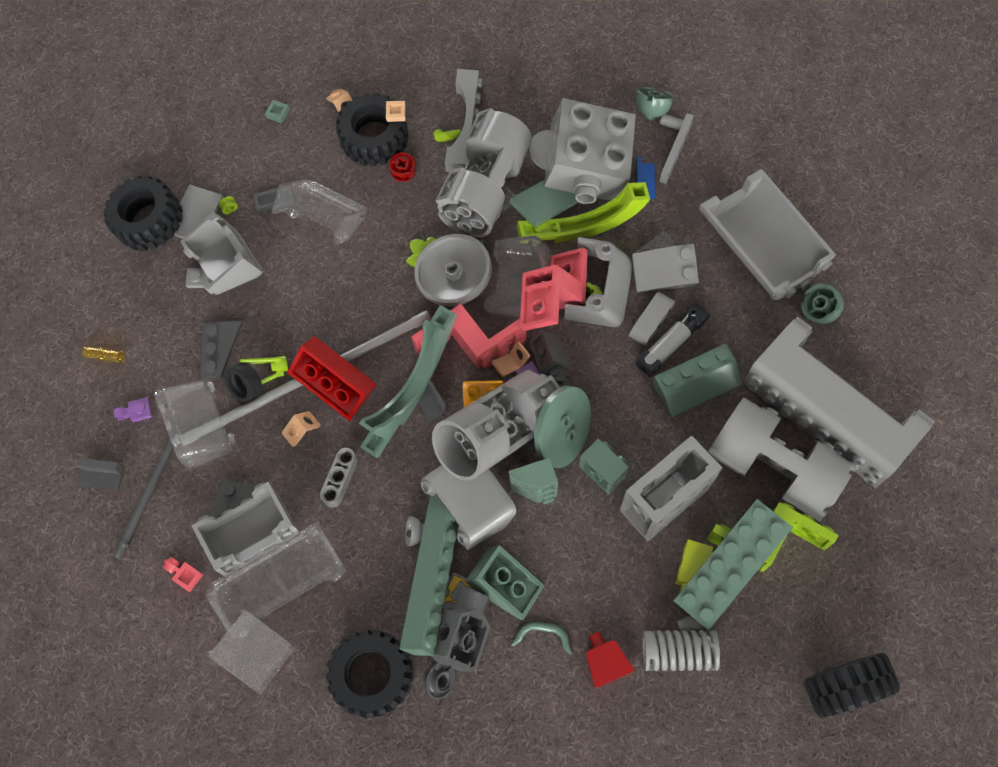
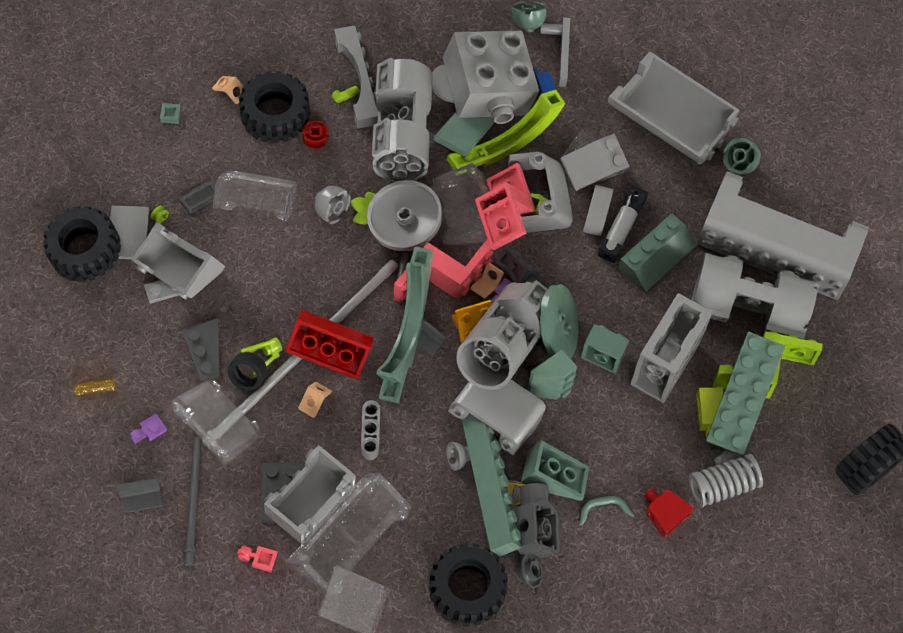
camera: 30 degrees left, 5 degrees down
light nougat plate [386,101,406,122] -> none
none -> light grey cylinder [315,186,351,224]

